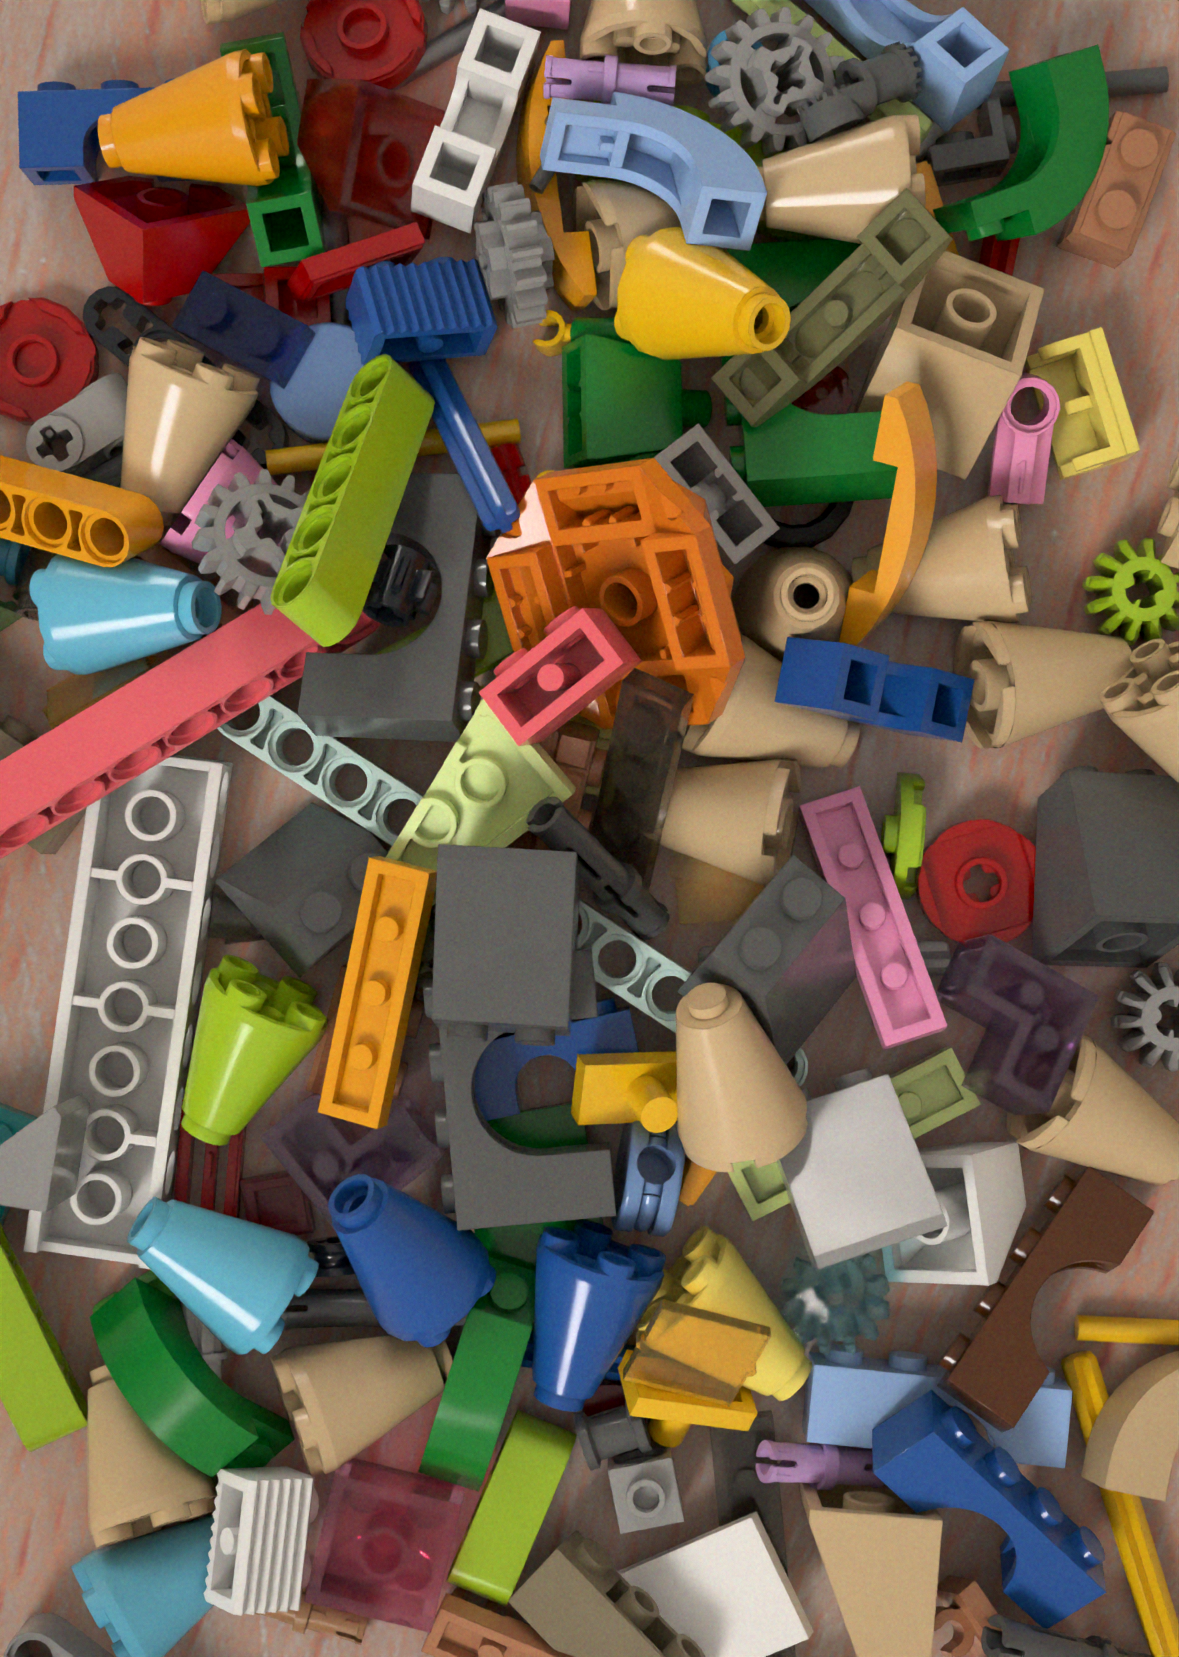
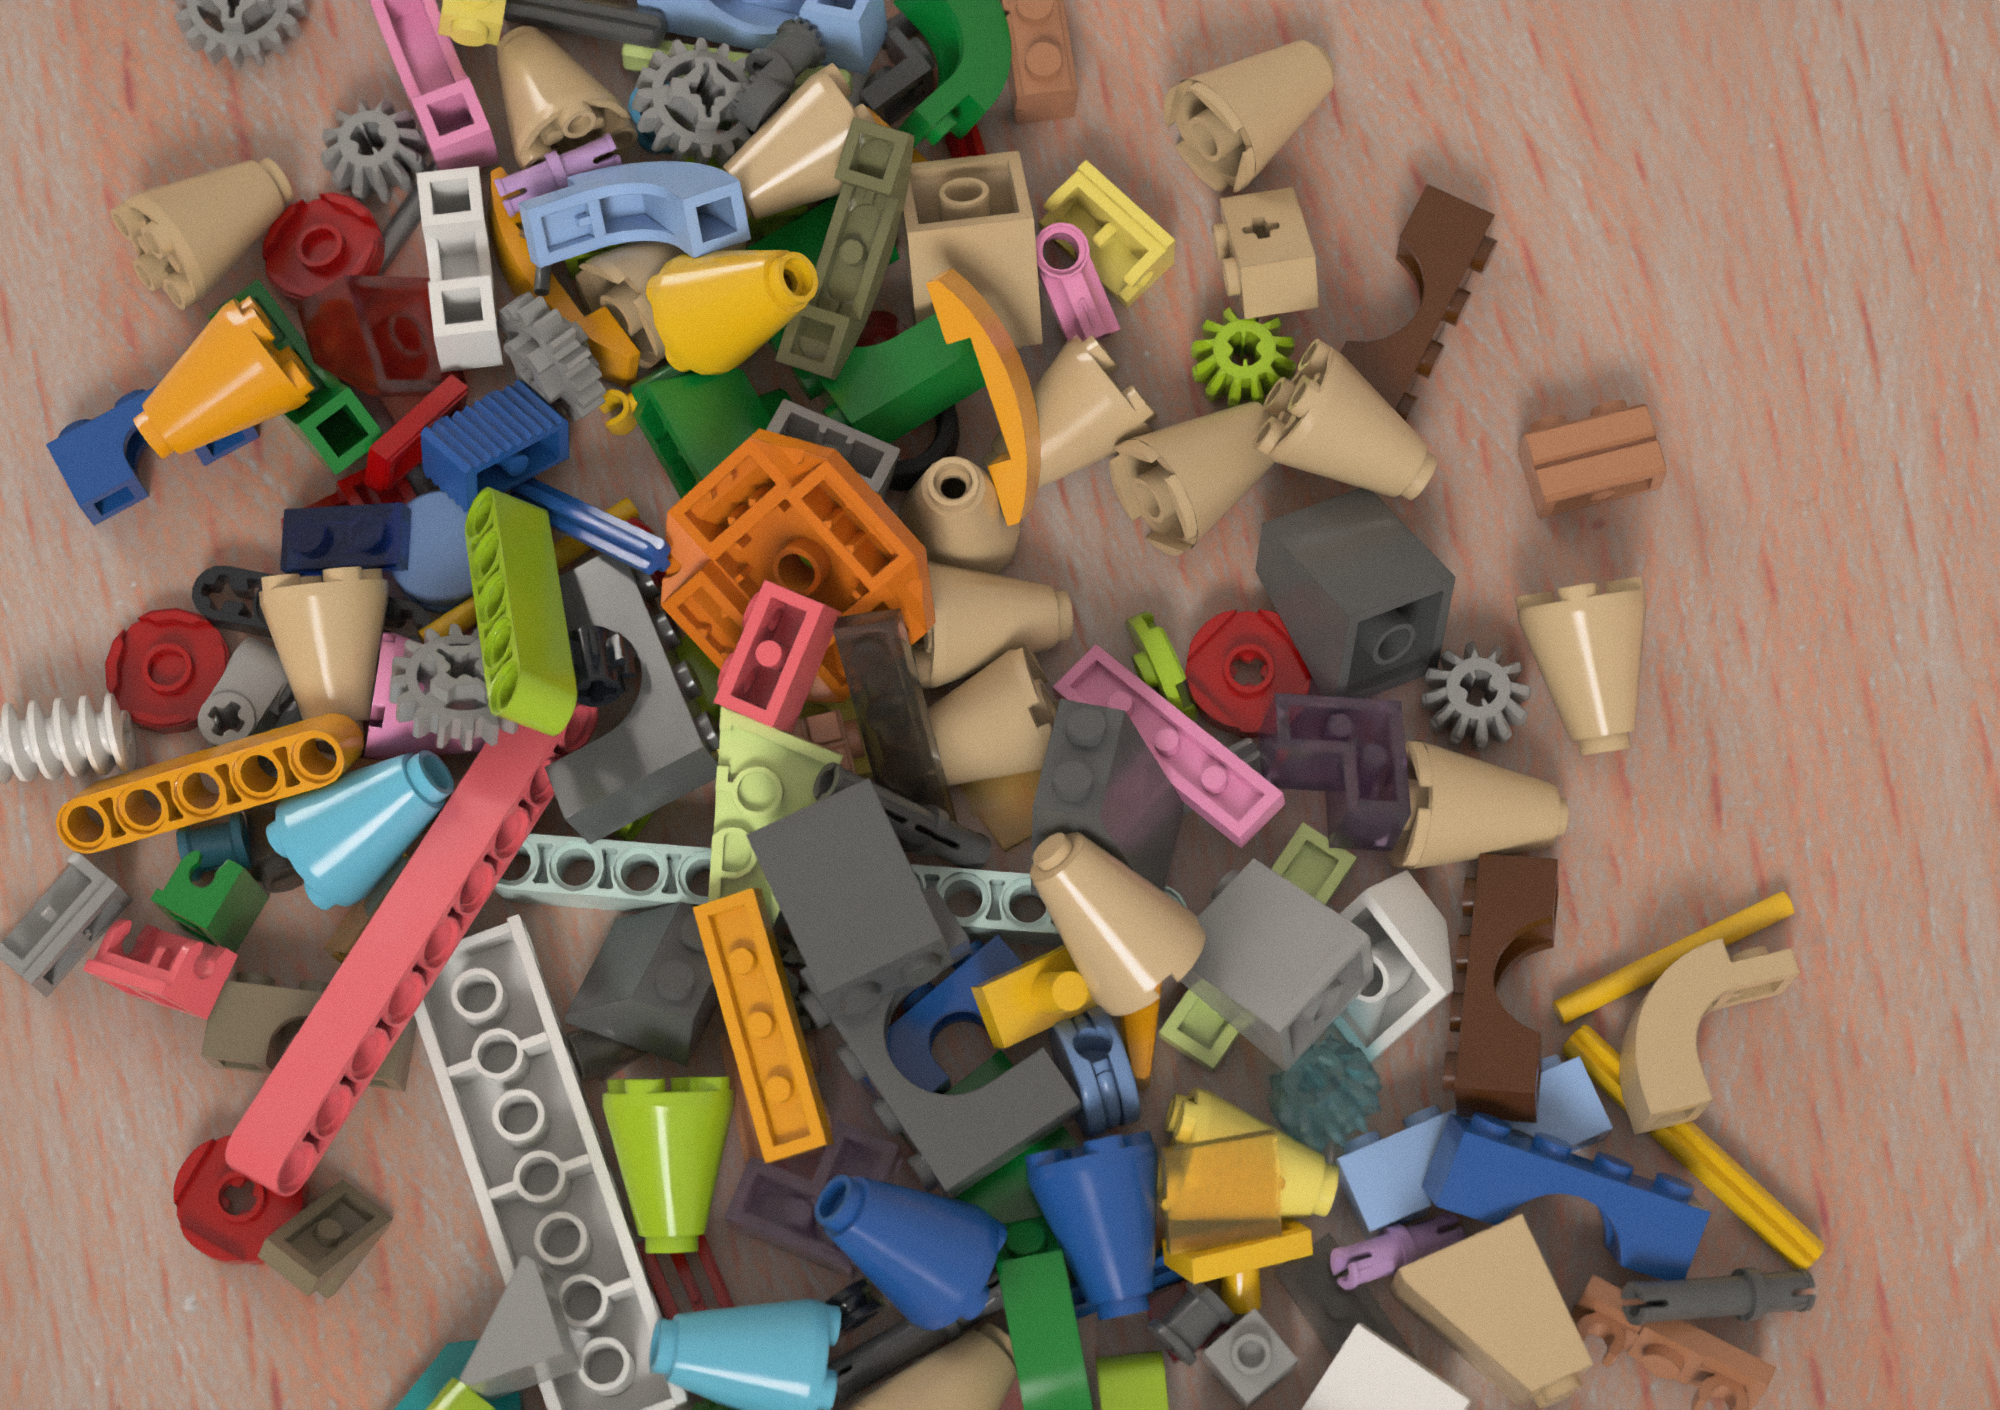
camera: 15 degrees left, 15 degrees down
red slope [74,176,250,306] -> none
dark red tile [240,1167,316,1236] -> none
blue arch [775,637,975,743] -> none

